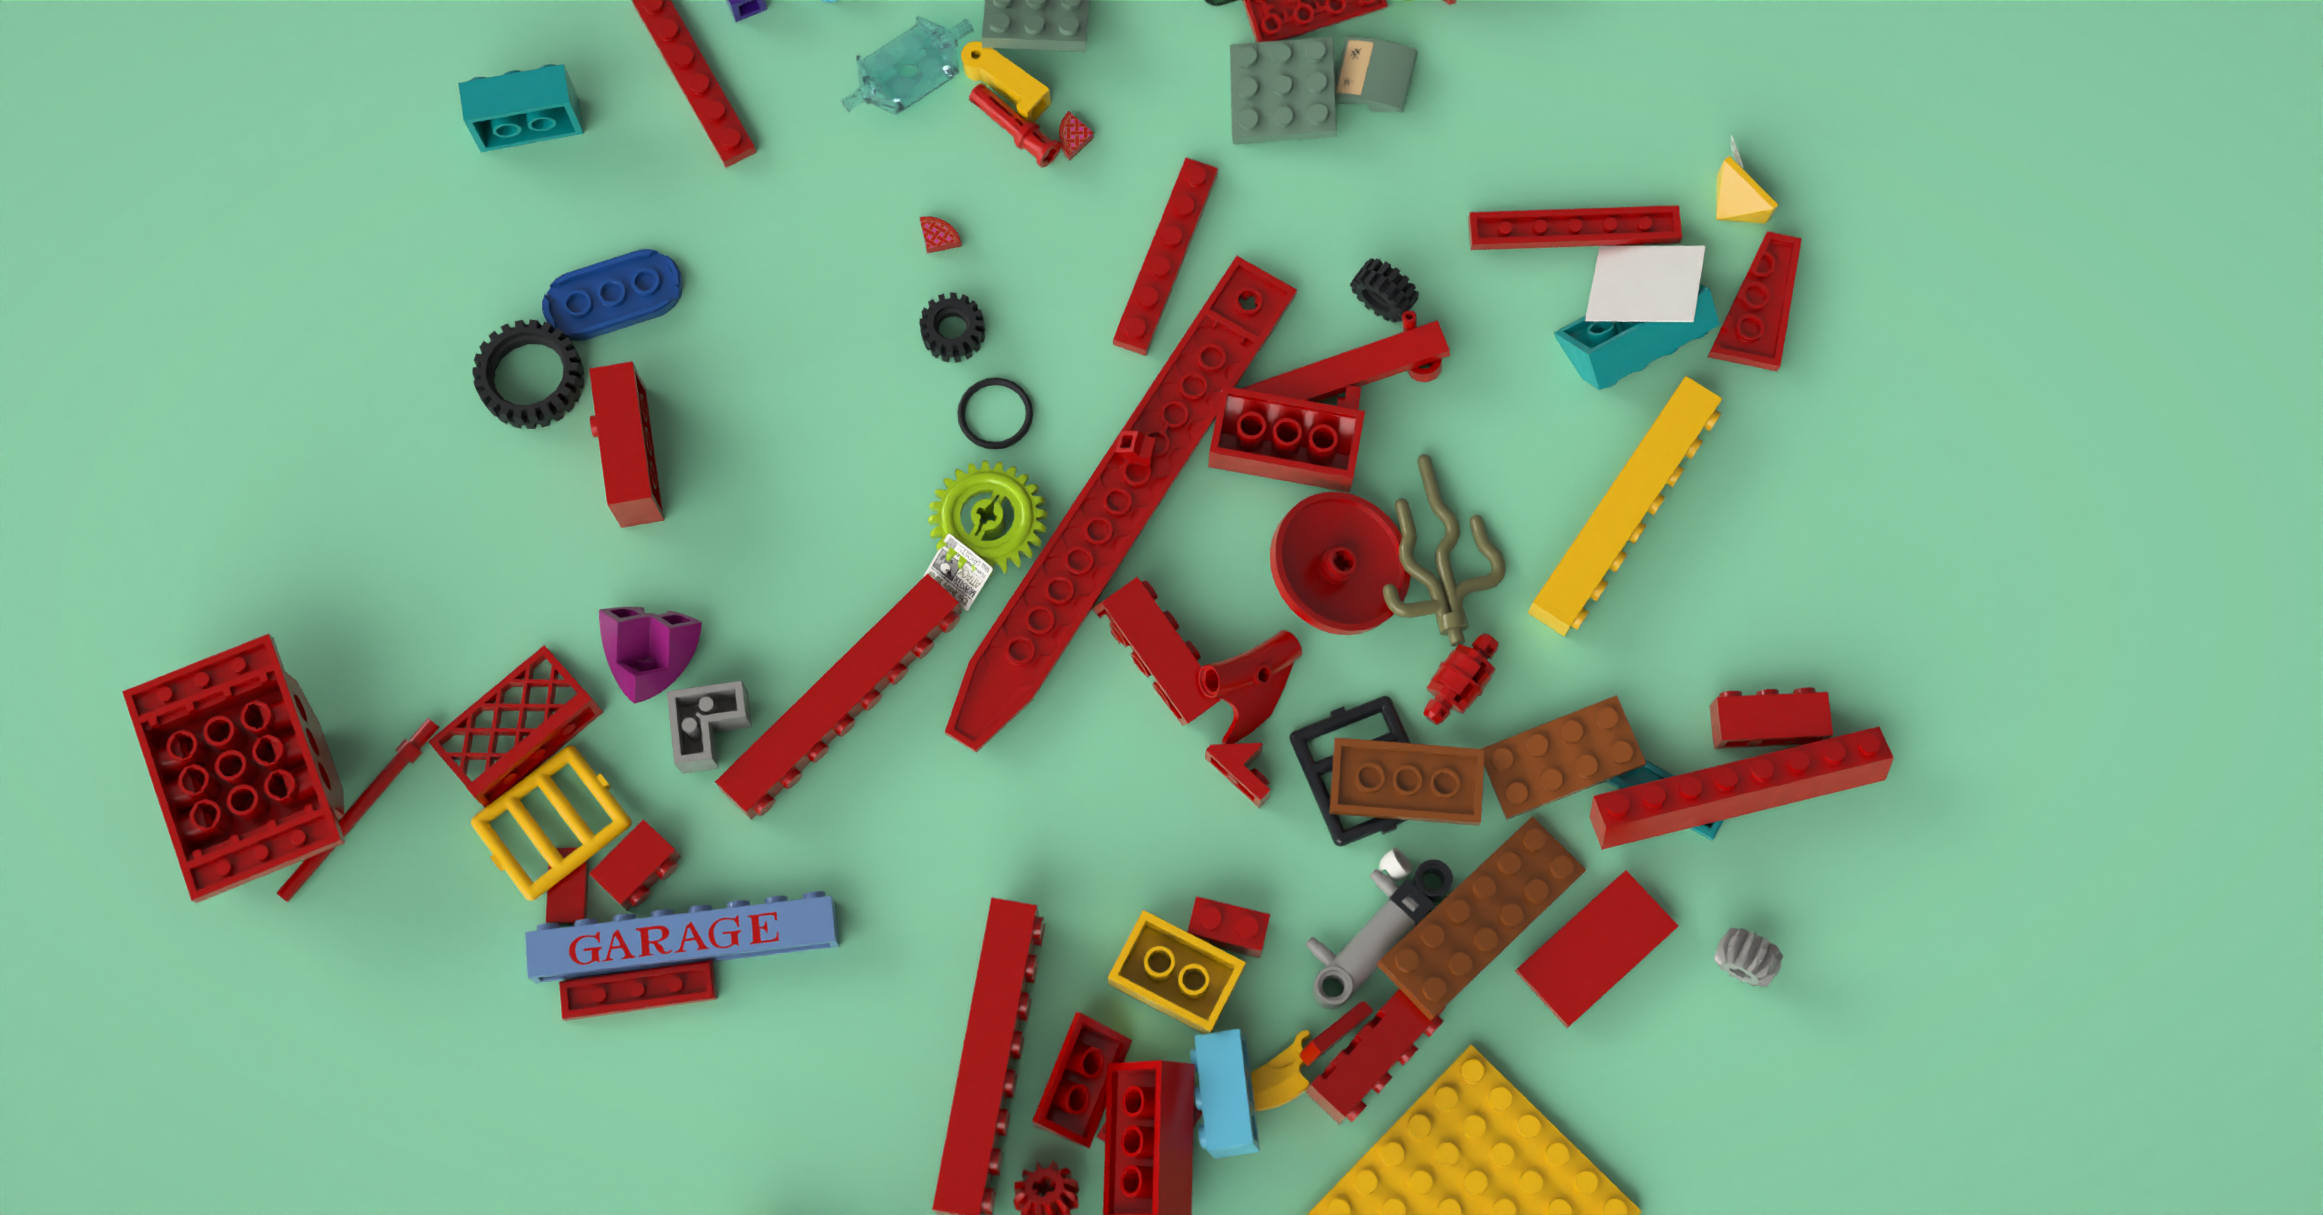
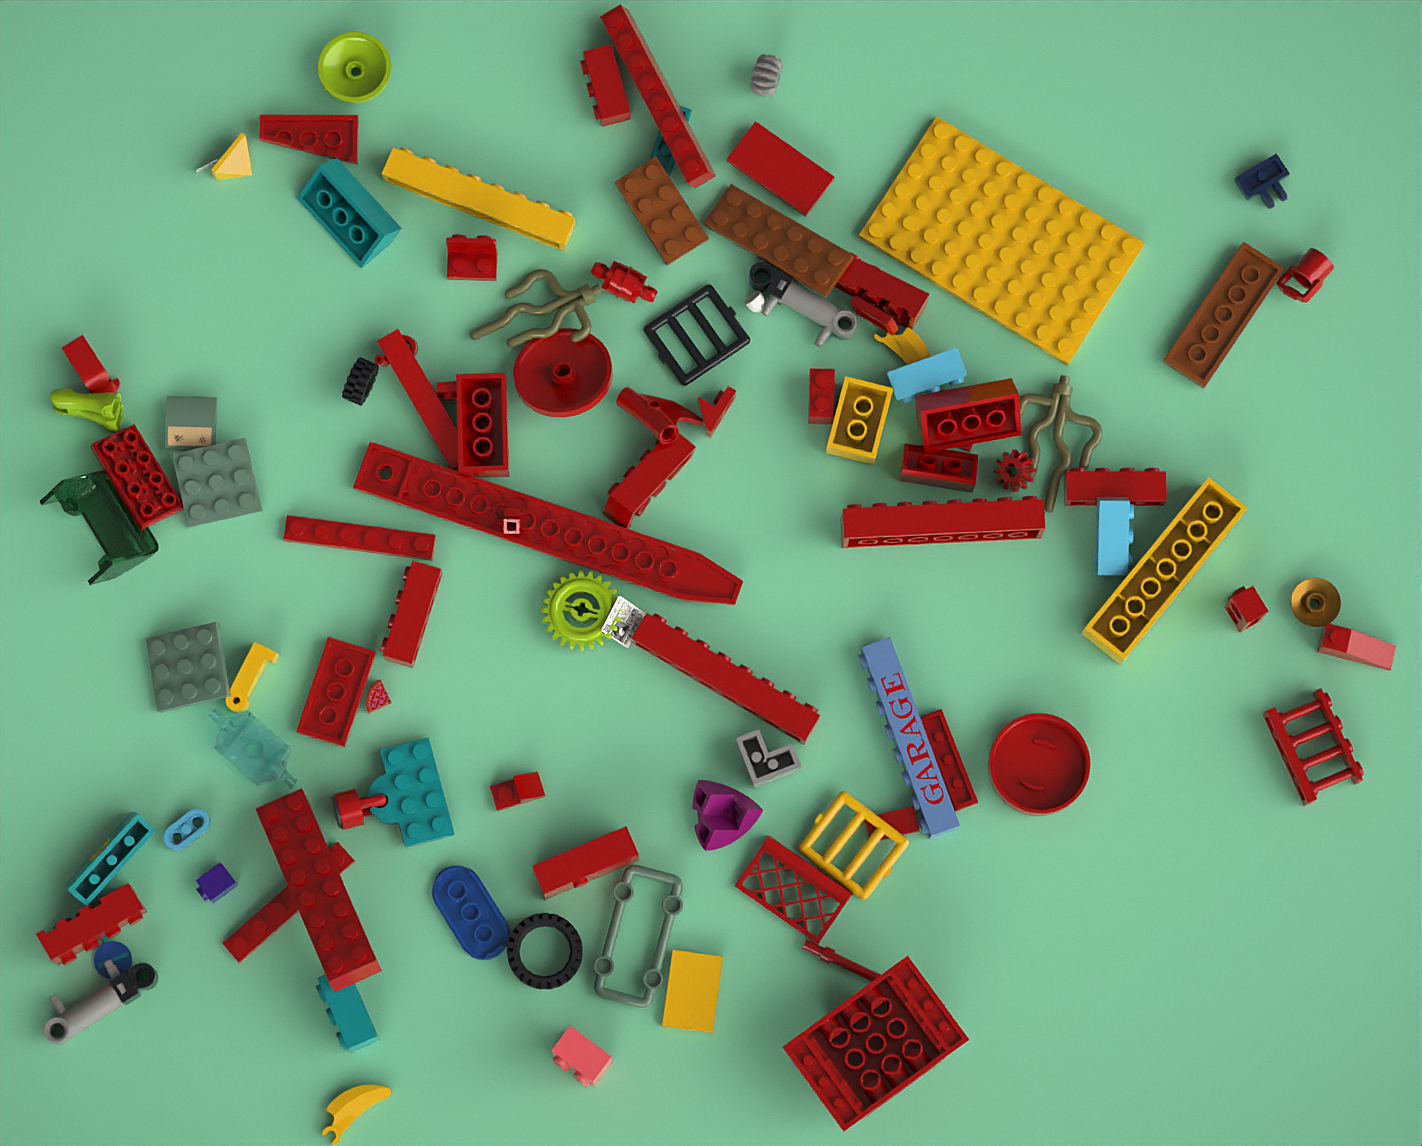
camera: 105 degrees left, 5 degrees up
red brick [589,819,681,911] -> none
black tyre [919,292,985,363] -> none
black tyre [957,378,1033,449] -> none
red pin [969,83,1062,168] -> none
red tile [1059,111,1094,160] -> none
dark orange plate [1329,737,1485,826] -> none
red plate [1468,205,1682,250] -> none
white piece [1585,246,1706,322] -> none
none -> red brick [255,788,382,992]
none -> red plate [296,637,377,748]
none -> lime dish [318,32,391,103]
none -> yellow piece [322,1084,391,1145]
none -> teal plate [332,737,455,848]
none -> red brick [380,560,443,668]
none -> red bracket [446,234,498,281]
none -> red slope [489,772,546,812]
none -> coral brick [551,1026,613,1087]
none -> sand green bar [594,865,683,1008]
none -> yellow tile [662,950,723,1033]
none -> red piece [988,713,1091,816]

